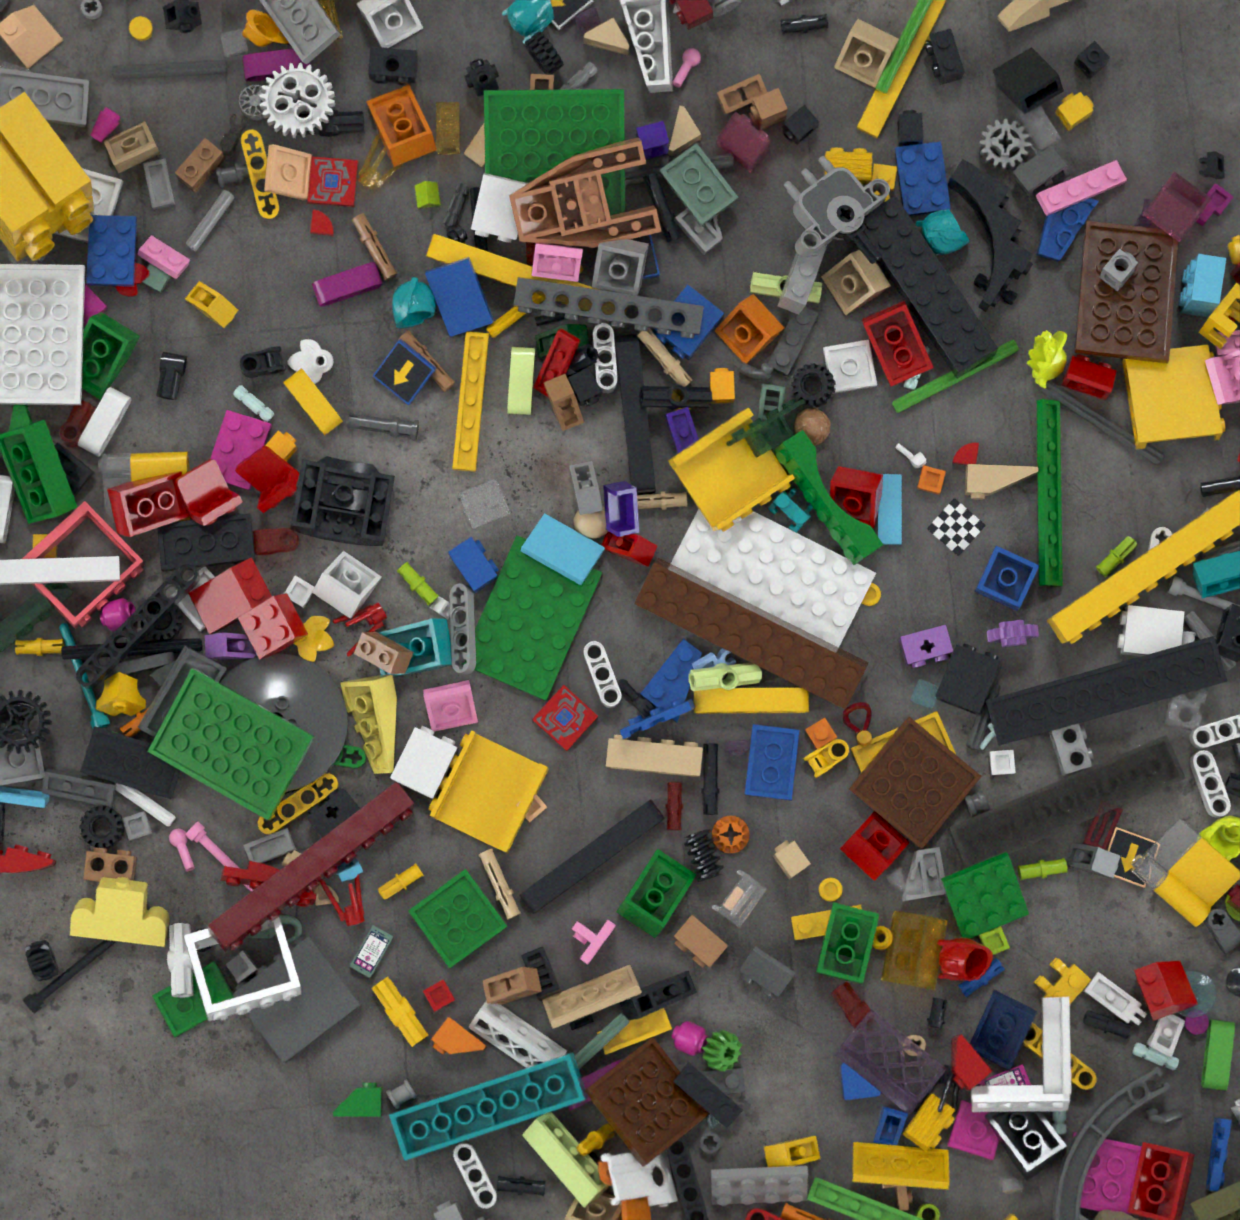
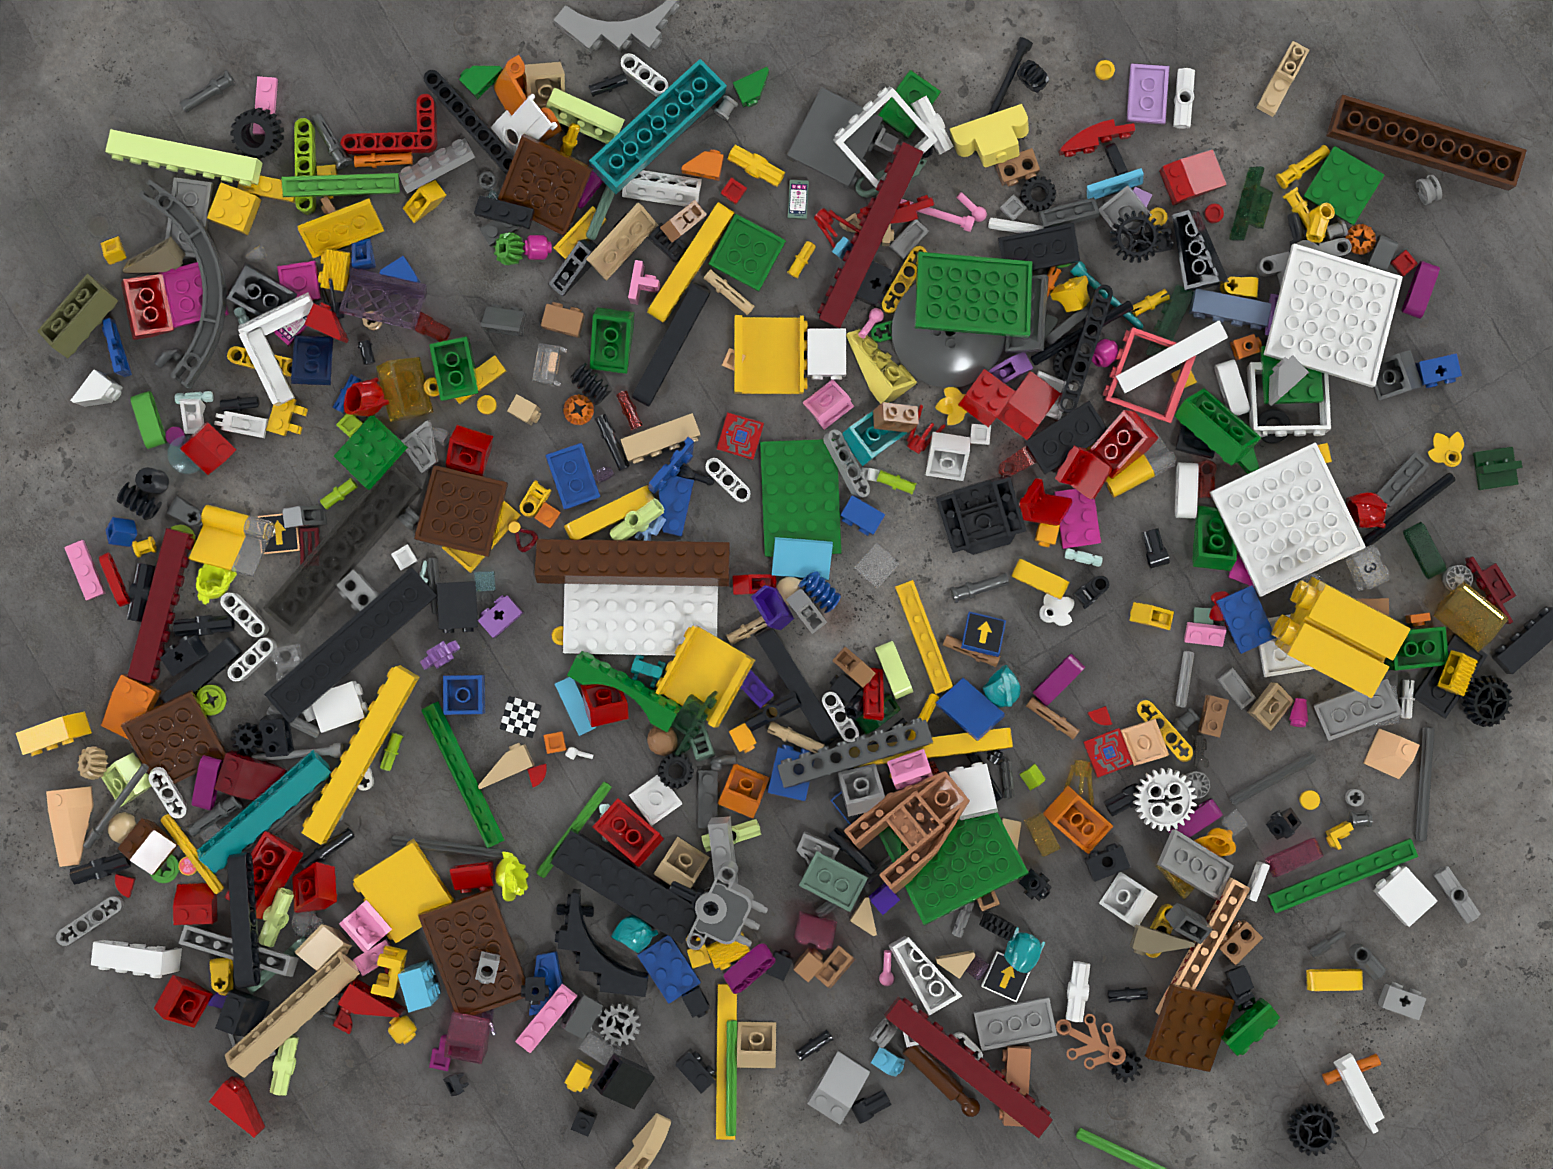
camera: 155 degrees right, 5 degrees up
none -> black brick [521,977,549,1005]
none -> yellow beam [647,202,735,323]
none -> magenta beam [724,943,775,994]
none -> blue piece [798,571,841,613]
none -> bright pink bar [858,308,884,339]

